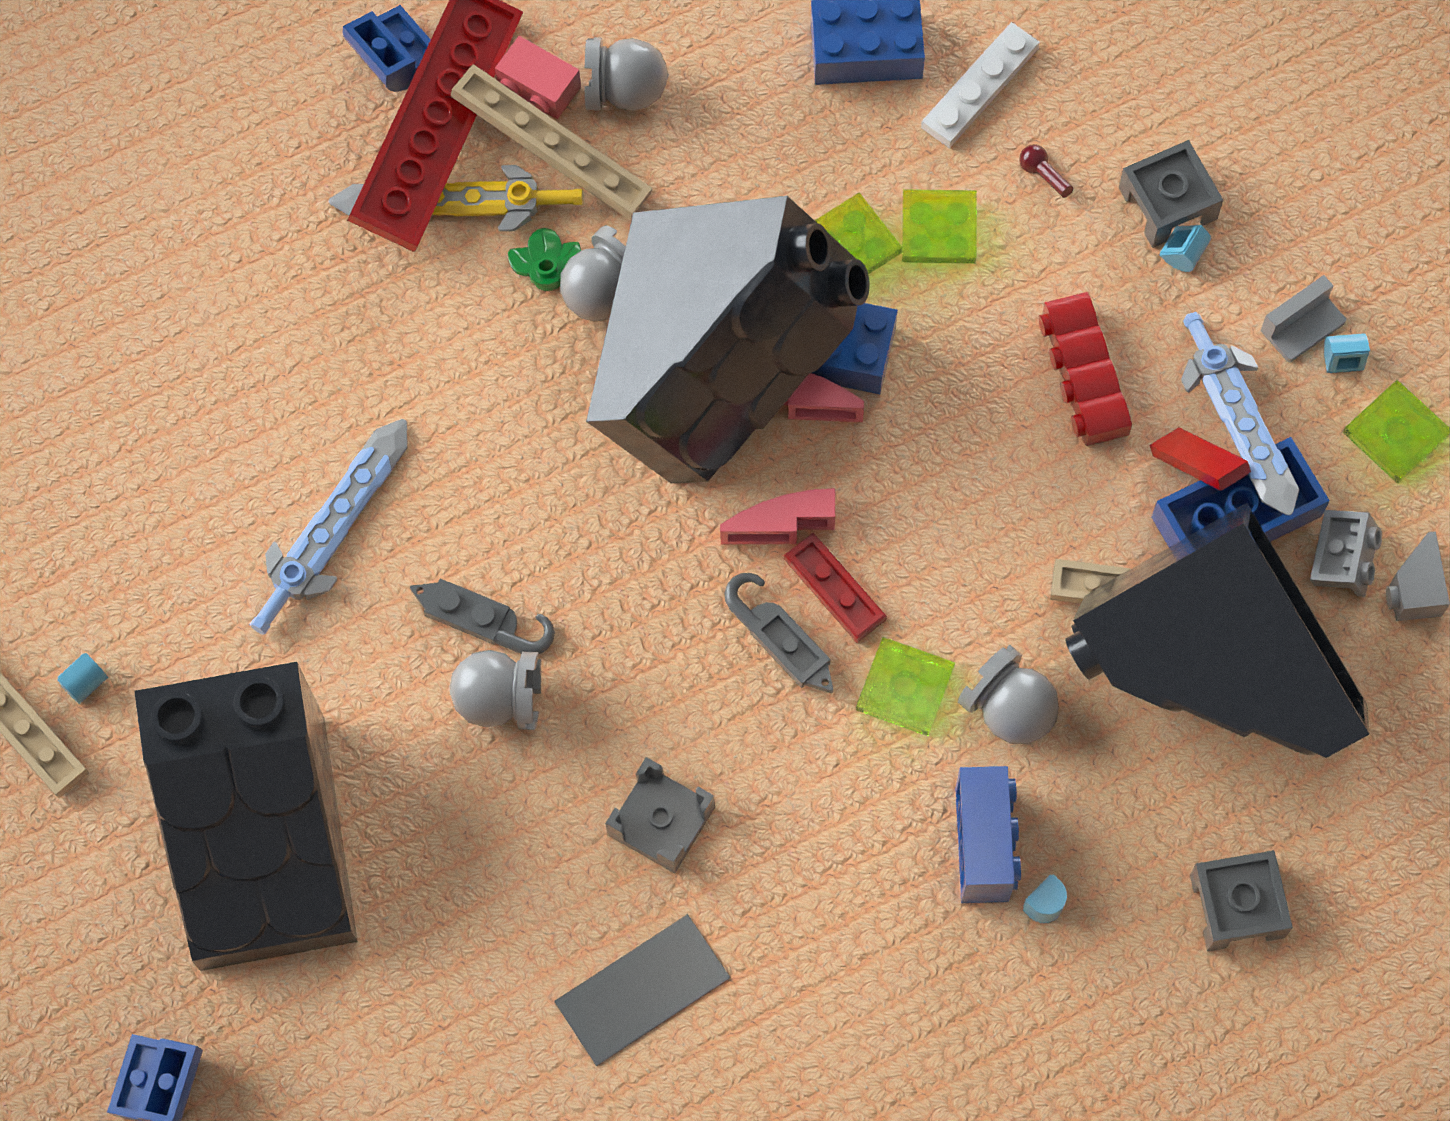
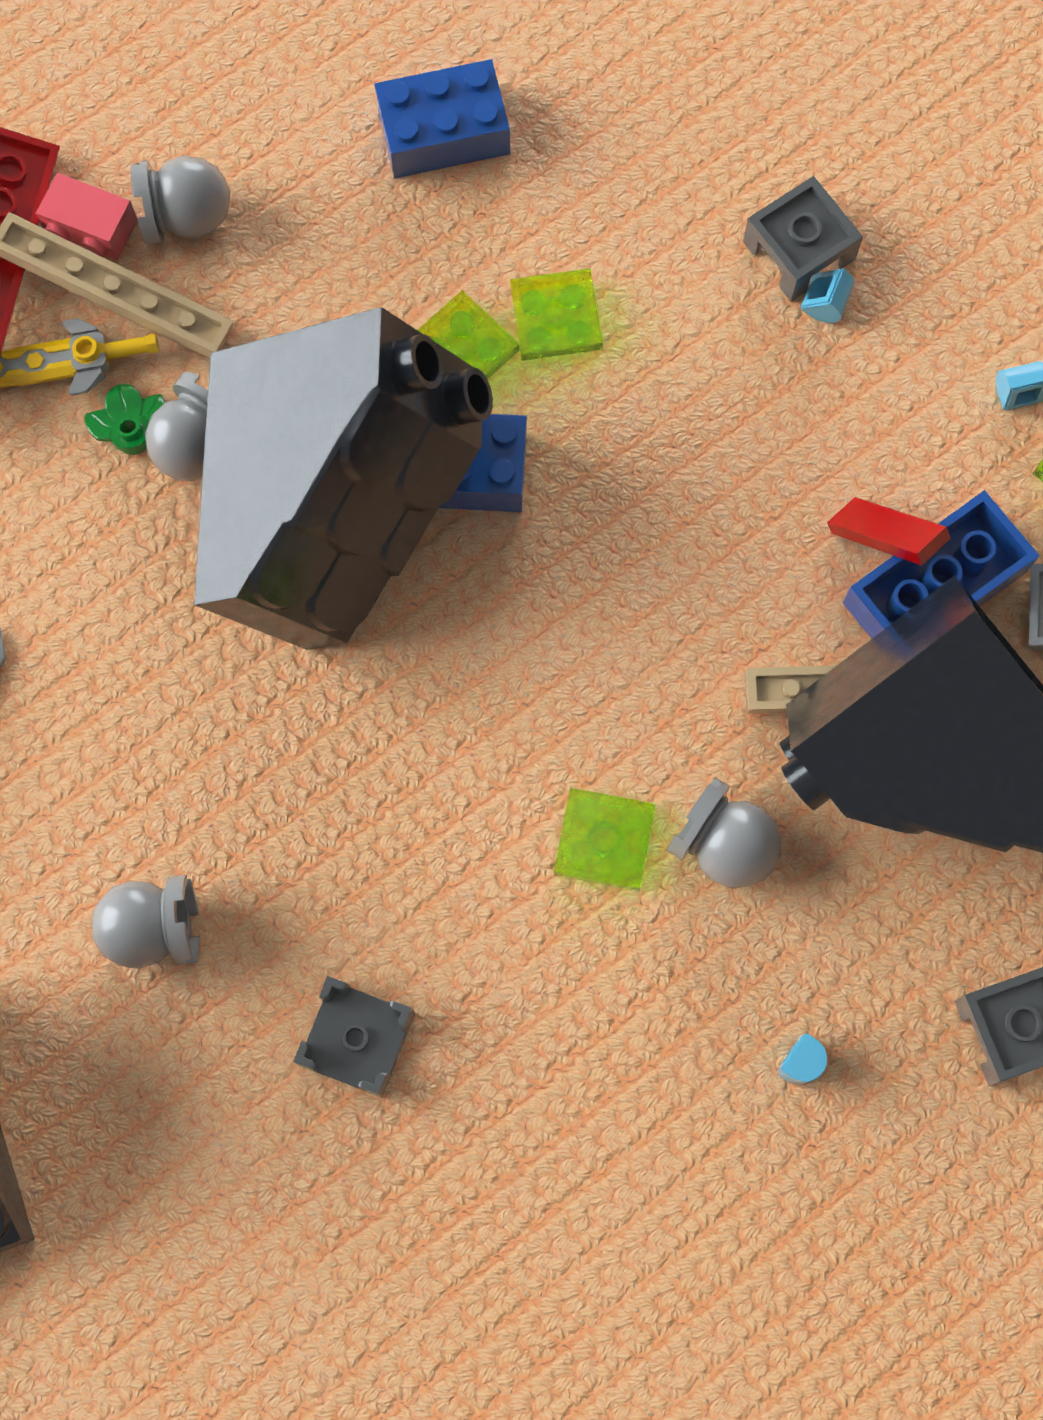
camera: 10 degrees left, 5 degrees up
dark grey plate [410,578,555,654] -> none
dark grey piece [554,914,730,1066] -> none
coral slope [720,488,835,545] -> none
dark grey plate [724,573,833,693] -> none
coral slope [784,373,864,422] -> none
red tile [784,532,887,643] -> none
white plate [921,22,1040,148] -> none
brick [955,766,1021,903] -> none
dark red bar [1019,144,1073,198] -> none
red brick [1038,292,1132,446] -> none
sword [1181,312,1299,515] -> none
light grey panel [1260,275,1346,362] -> none

